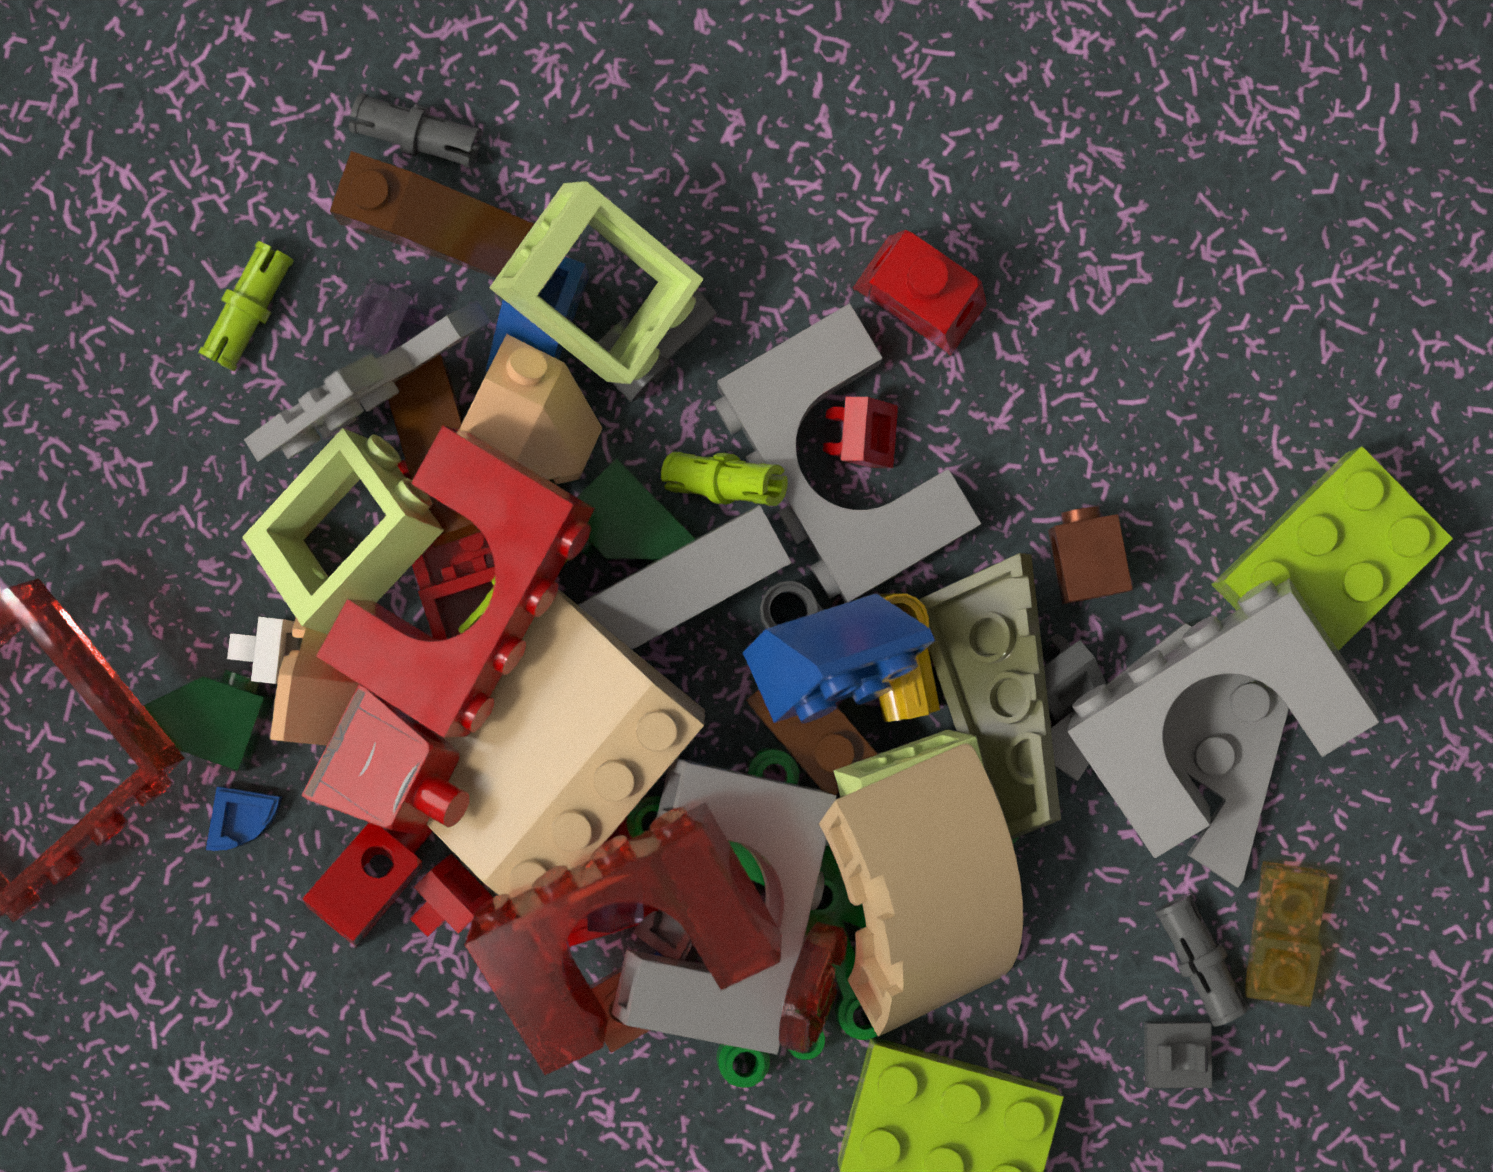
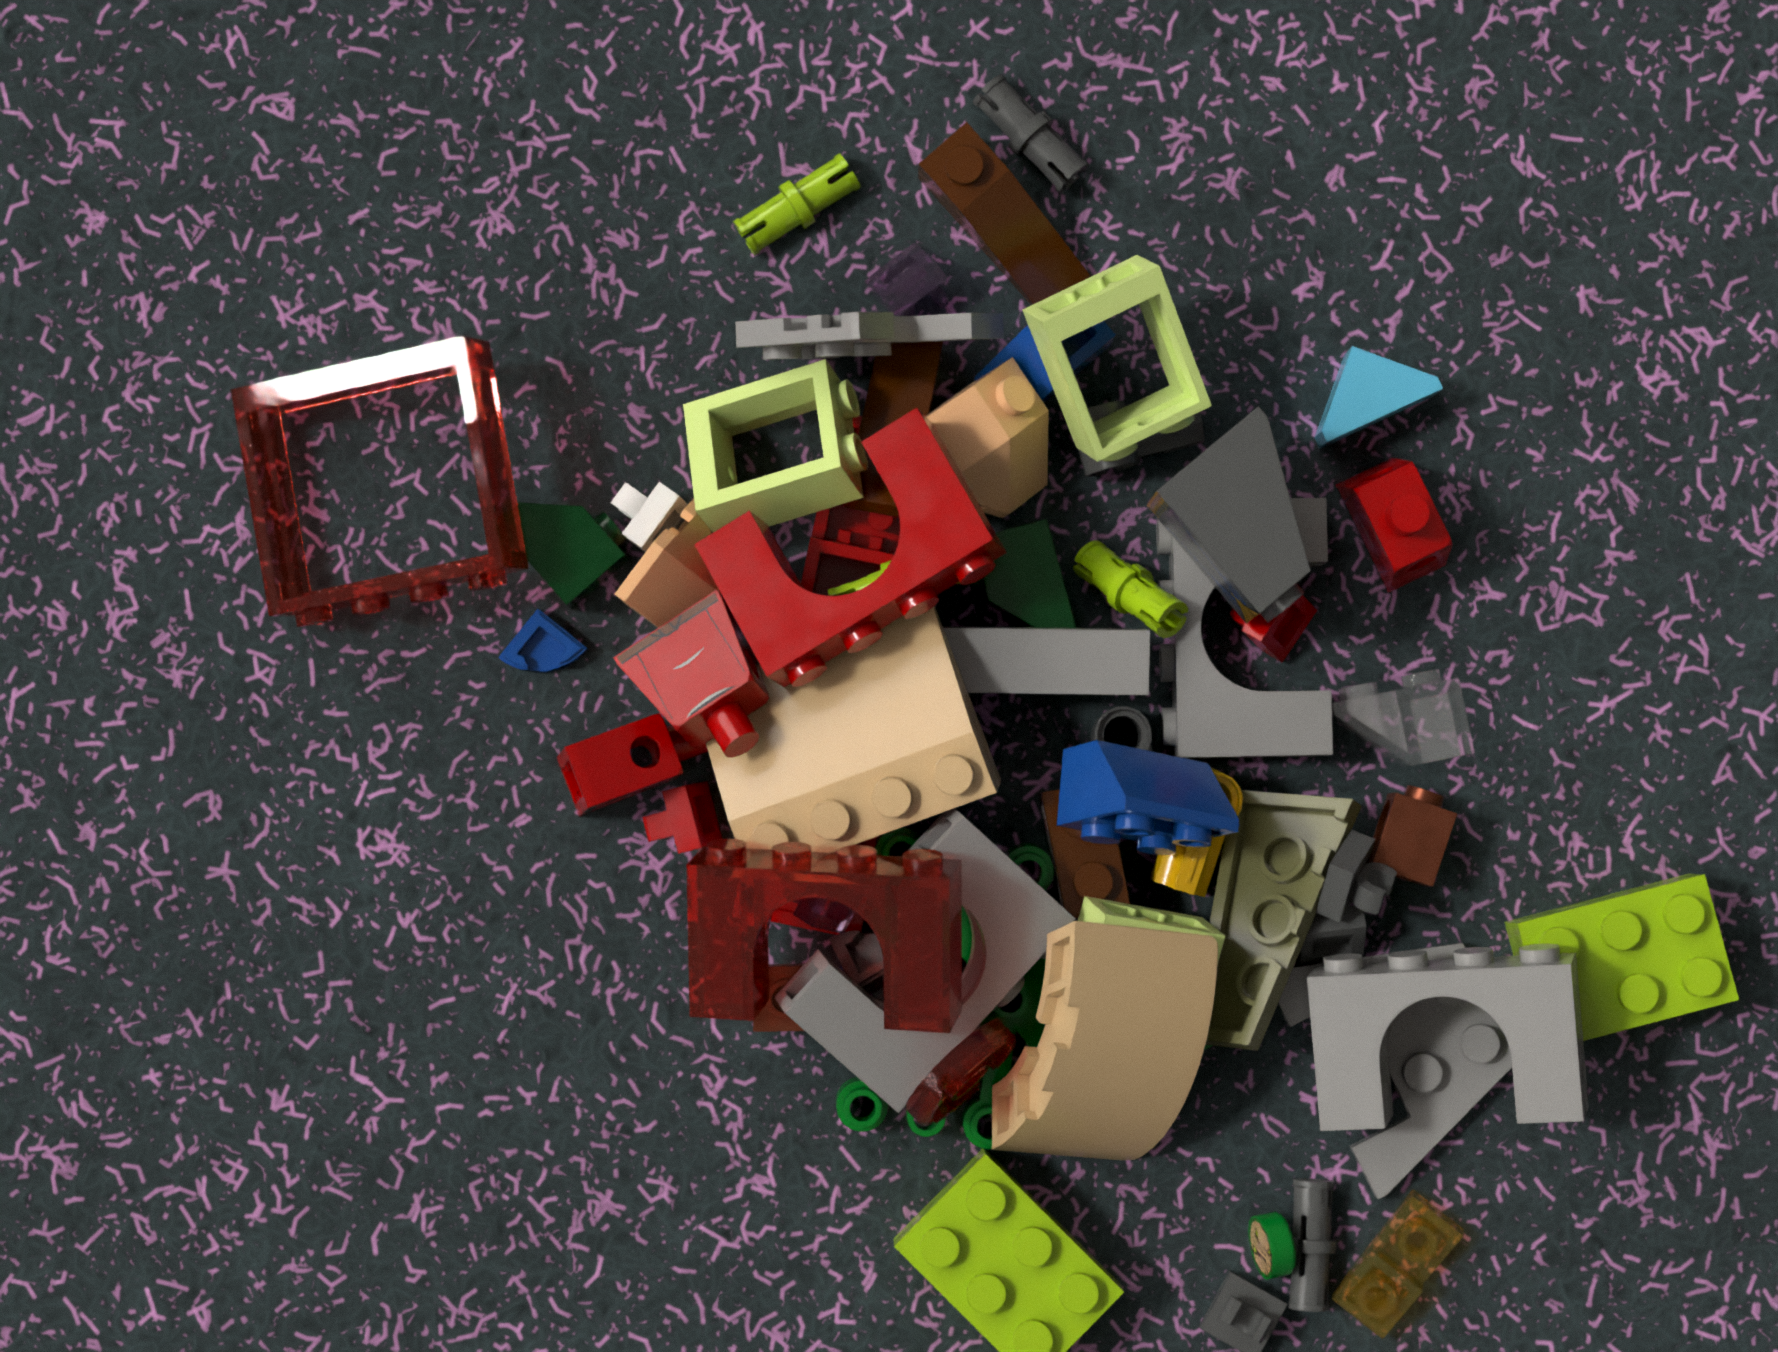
camera: 30 degrees right, 0 degrees up
none -> dark grey slope [1147,406,1311,623]
none -> green tile [1248,1211,1296,1280]
none -> medium azure slope [1314,346,1443,449]
none -> dark grey tile [1316,830,1397,923]
none -> clear slope [1332,669,1475,767]

